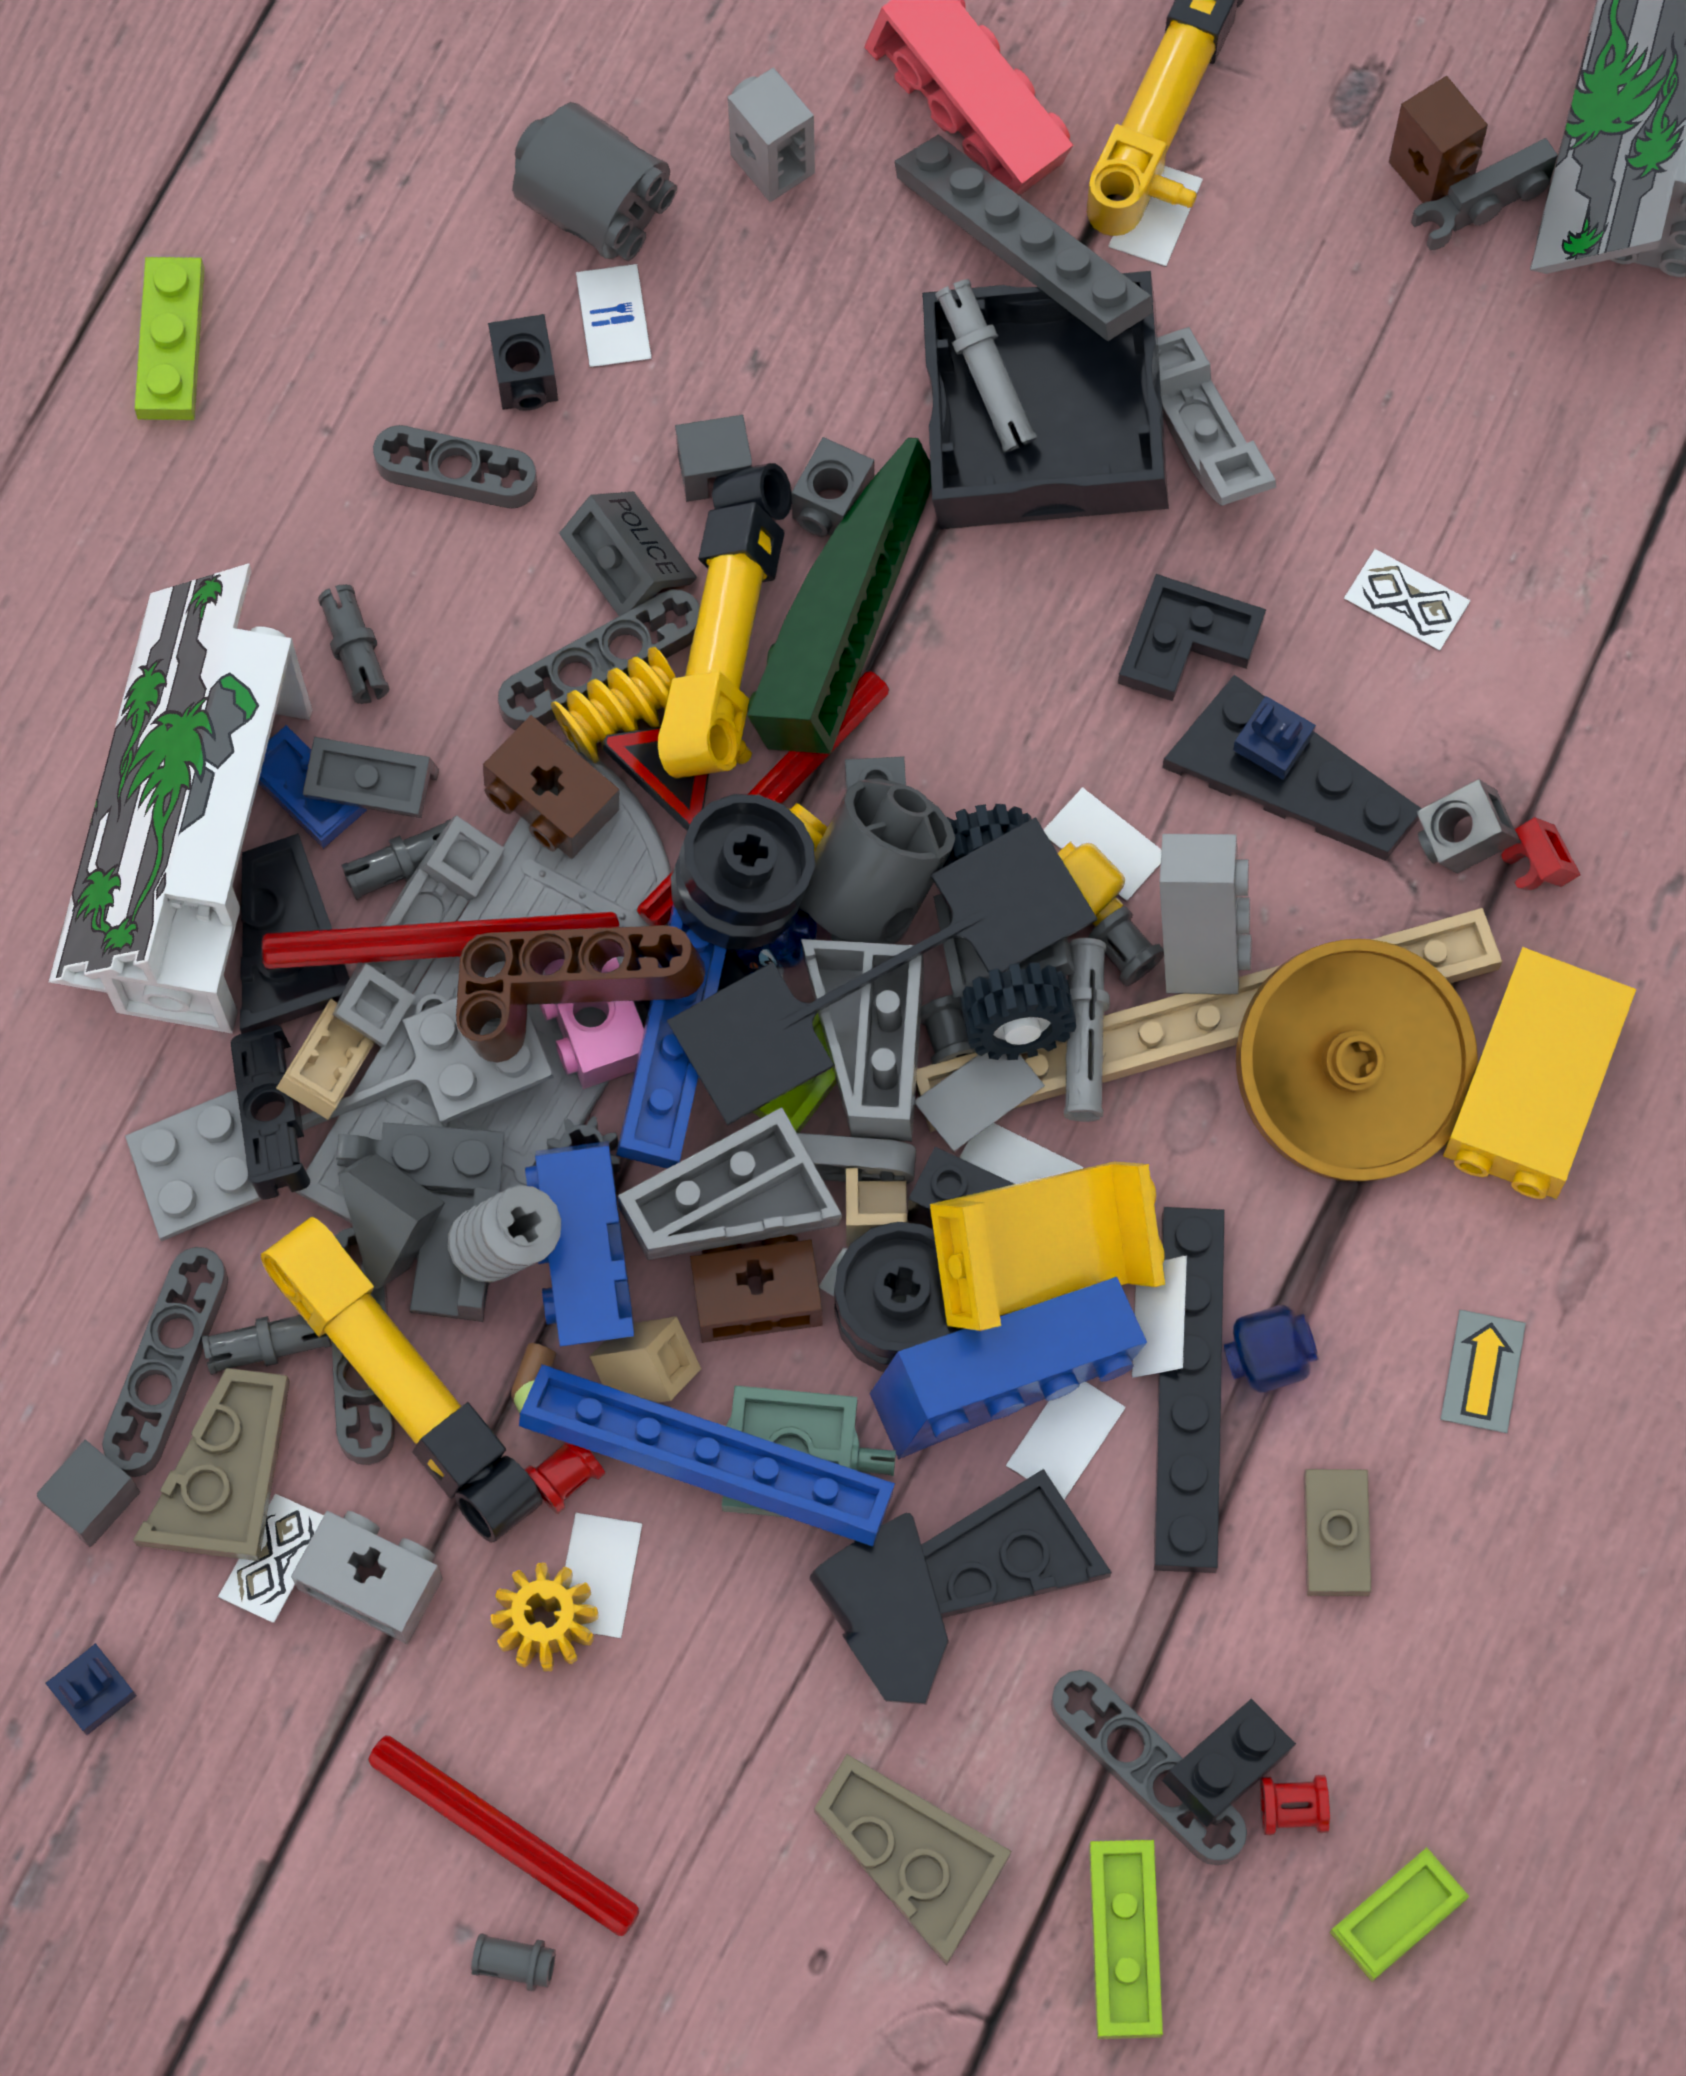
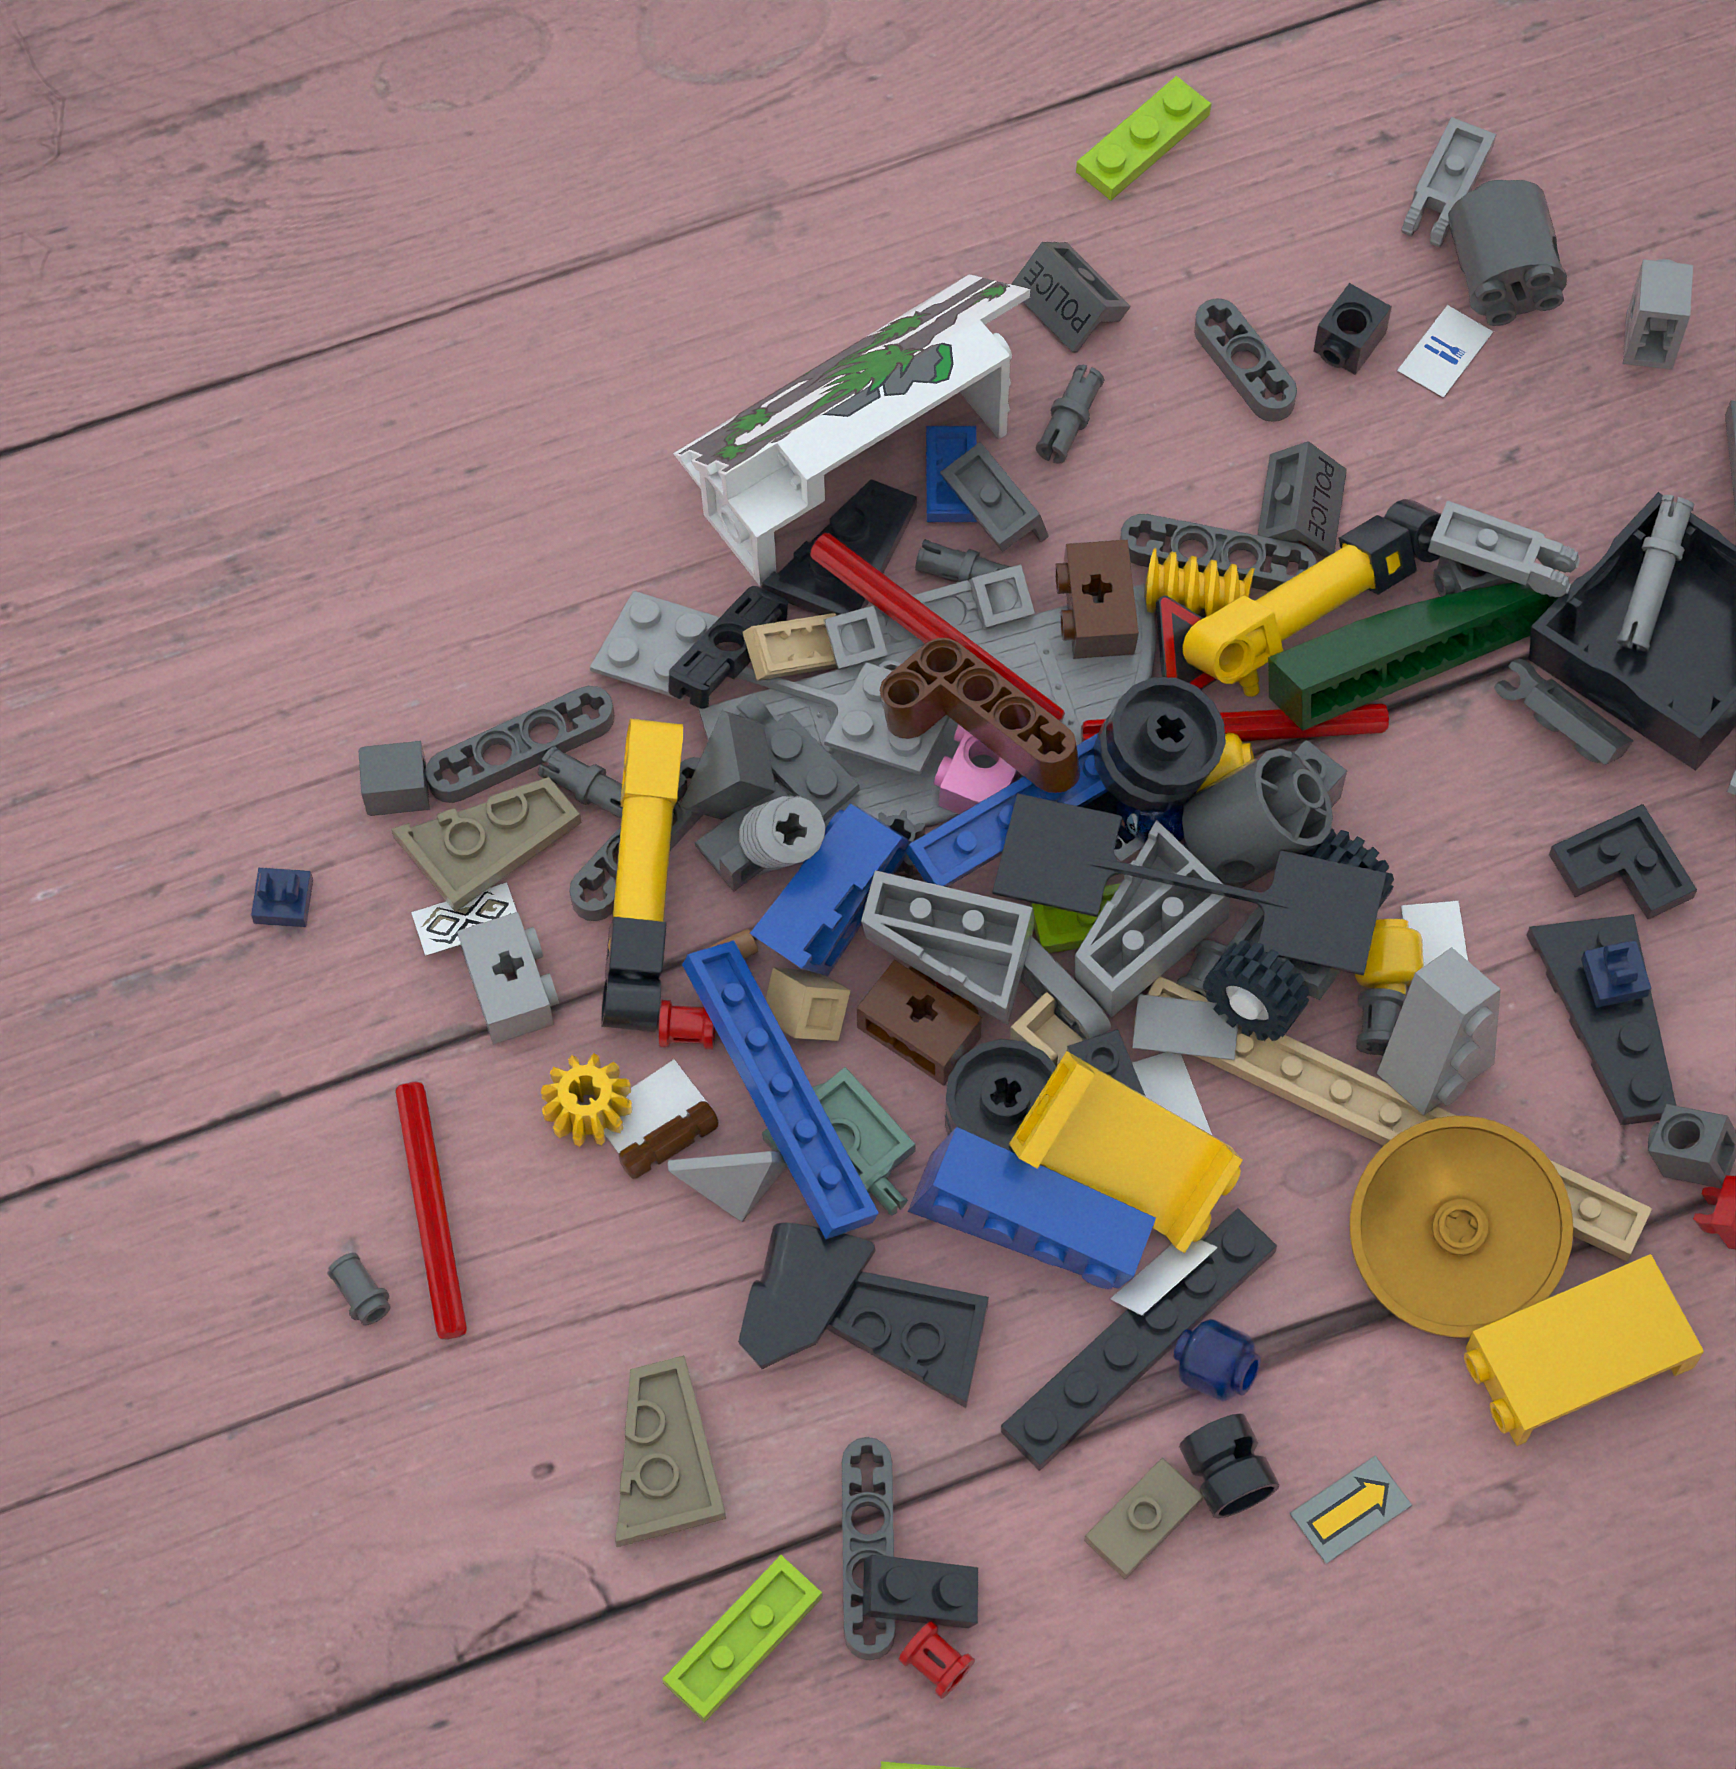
camera: 45 degrees right, 5 degrees down
dark grey panel [675,415,752,502] -> none
white sticker [1006,1382,1126,1500] -> none
light grey pin [1064,938,1110,1122] -> none
none -> reddish brown axle [619,1101,719,1179]
none -> light grey slope [668,1151,787,1222]
none -> dark grey panel [1011,242,1131,352]
none -> black wheel [1179,1413,1279,1519]
none -> light grey hinge [1401,117,1496,247]
none -> light grey hinge [1428,501,1581,598]
none -> dark grey plate [1494,659,1634,765]

